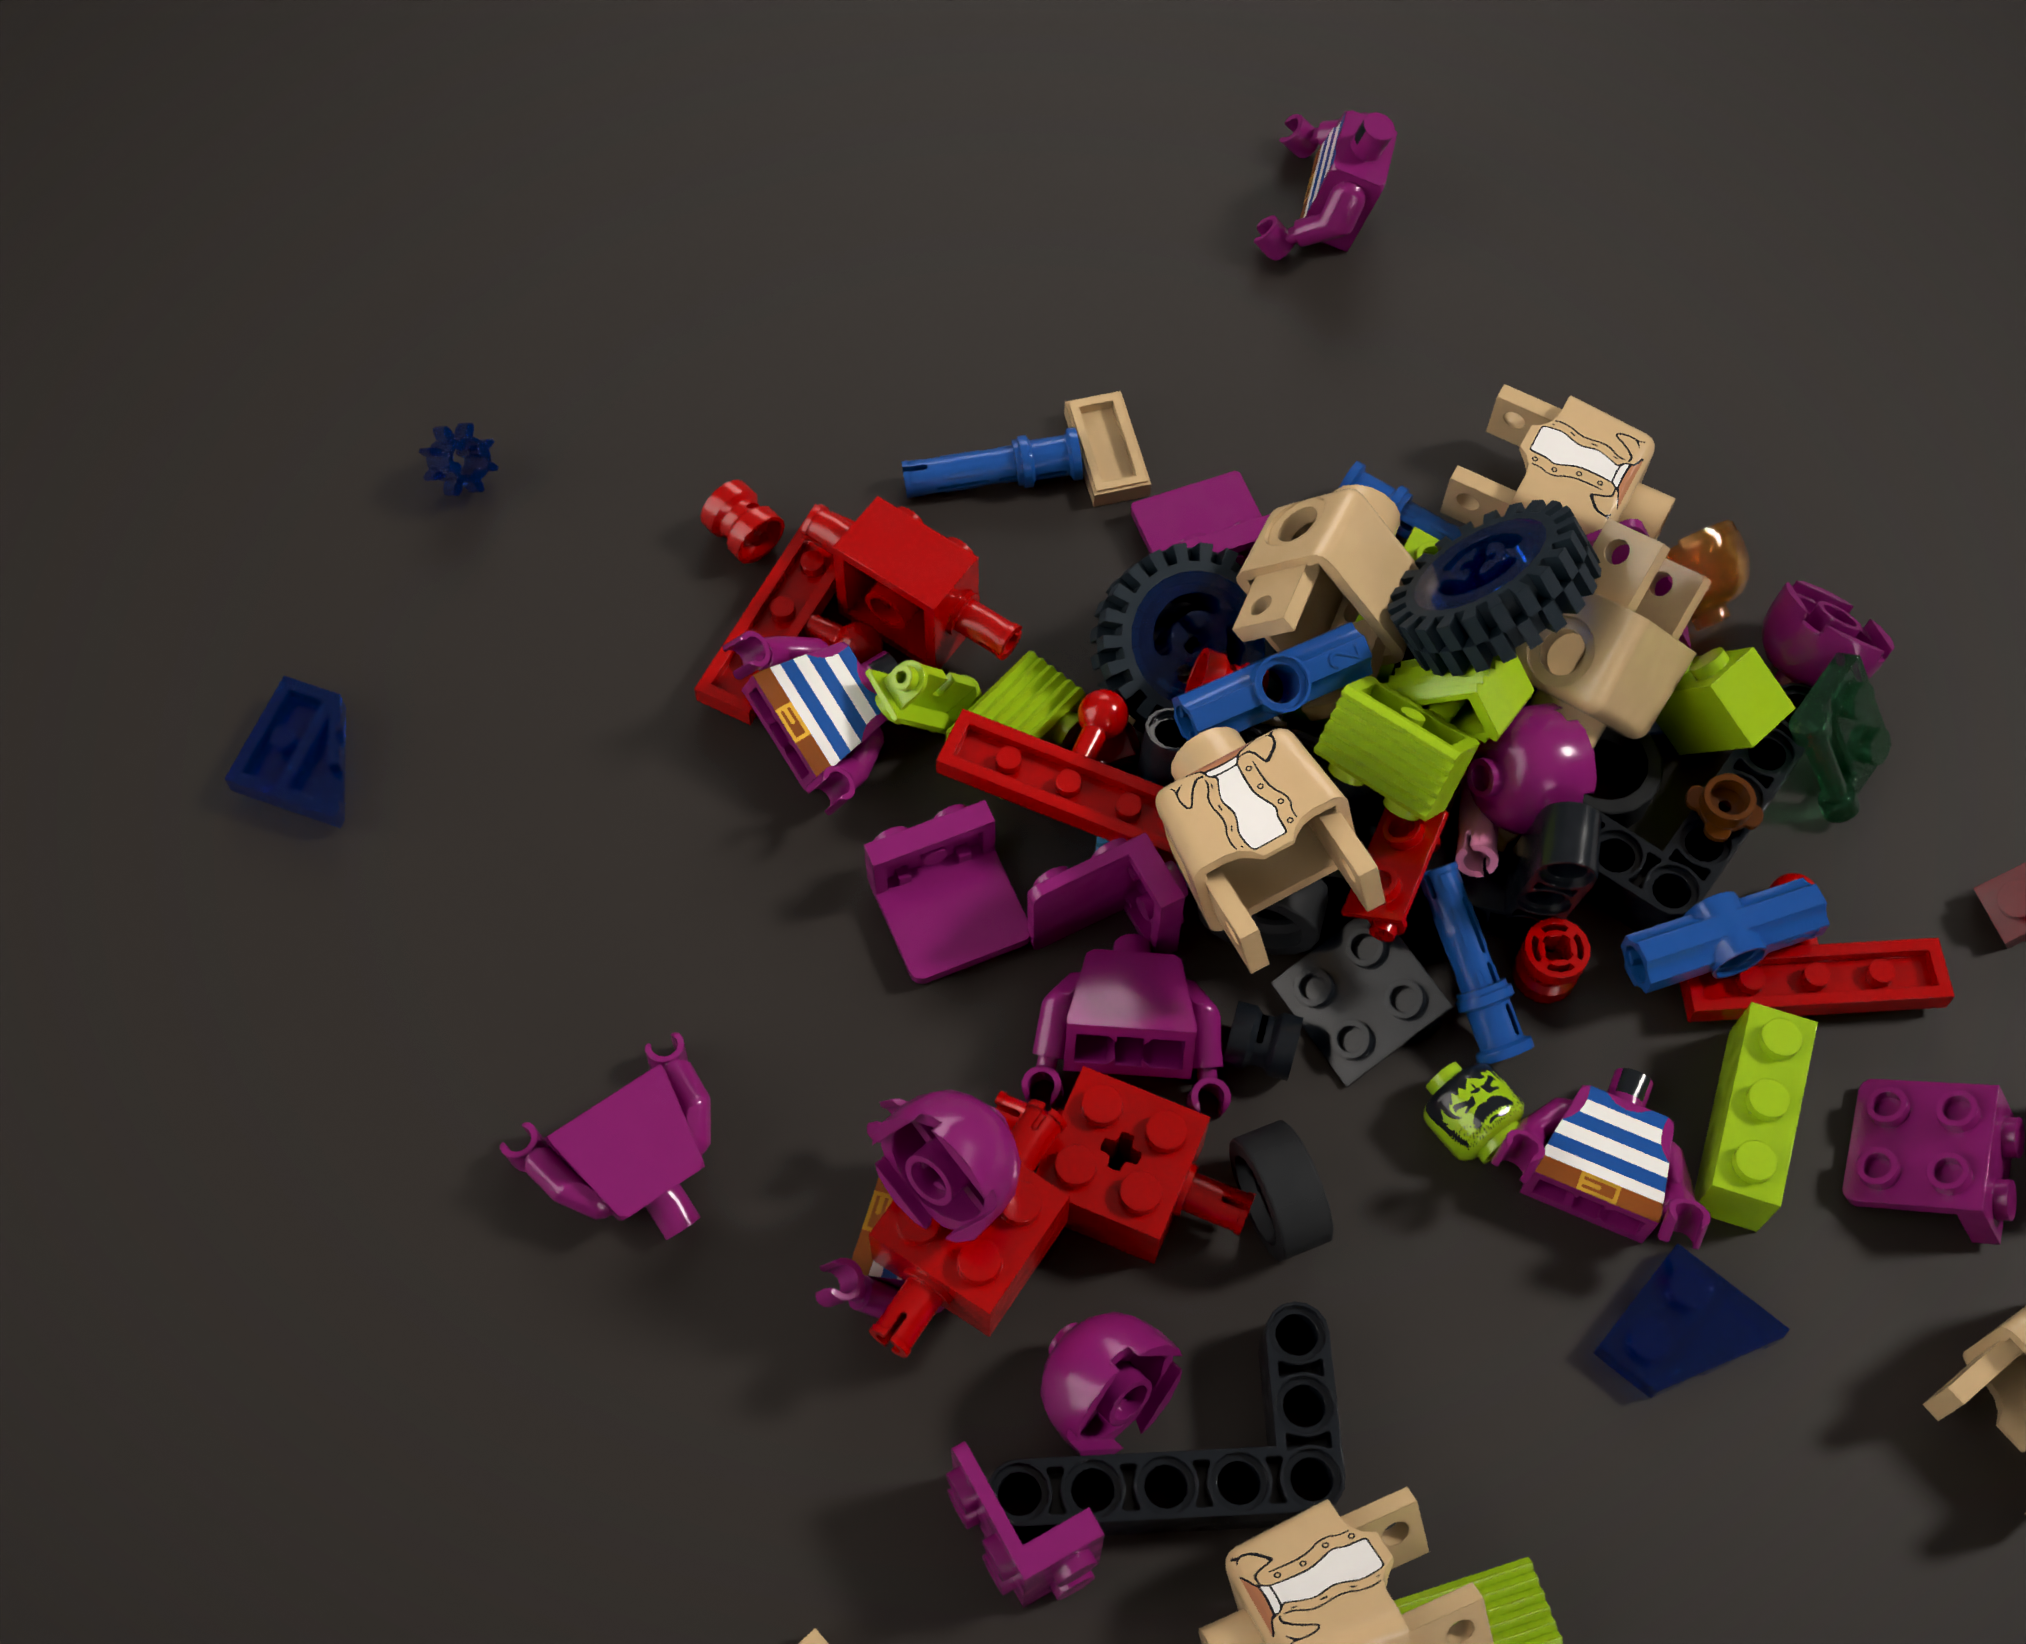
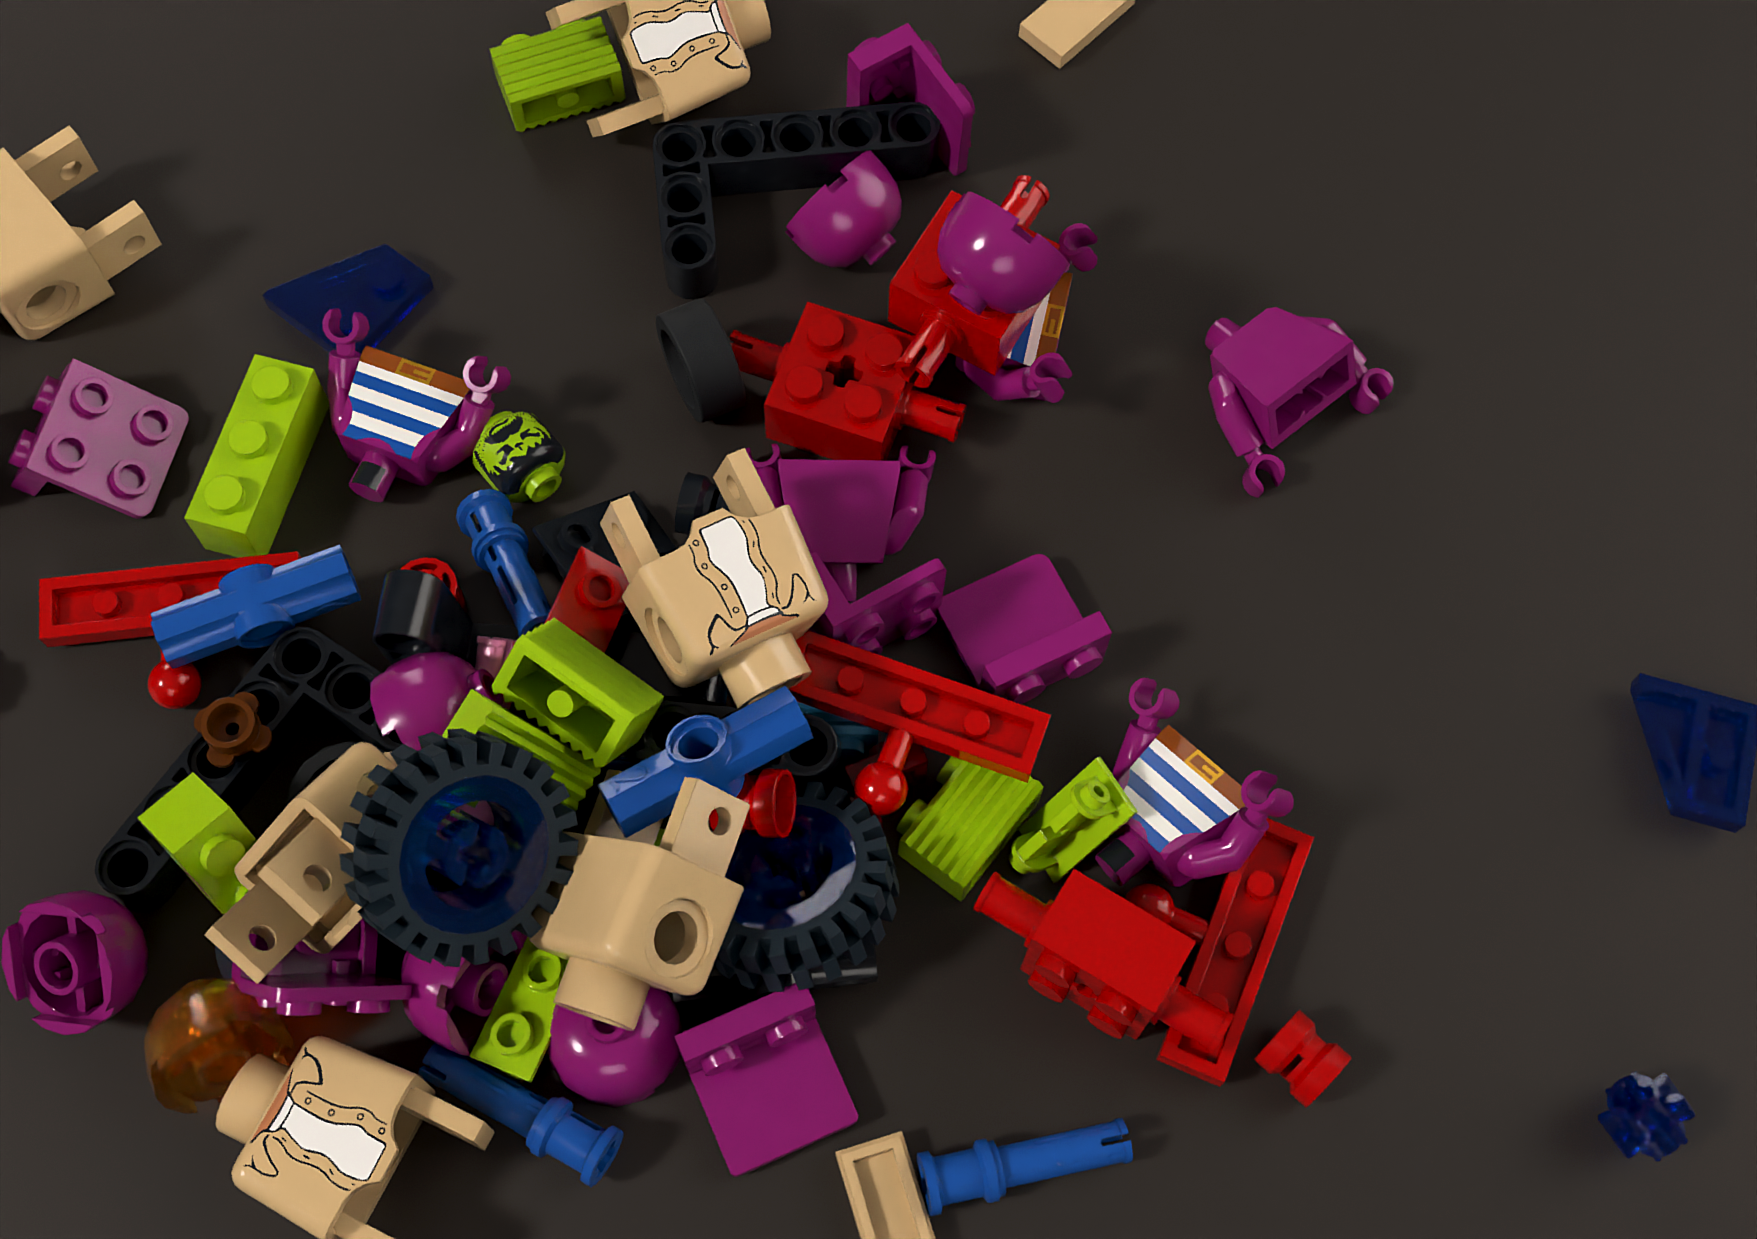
camera: 175 degrees right, 5 degrees up
clear green plate [1788,652,1892,823] -> none

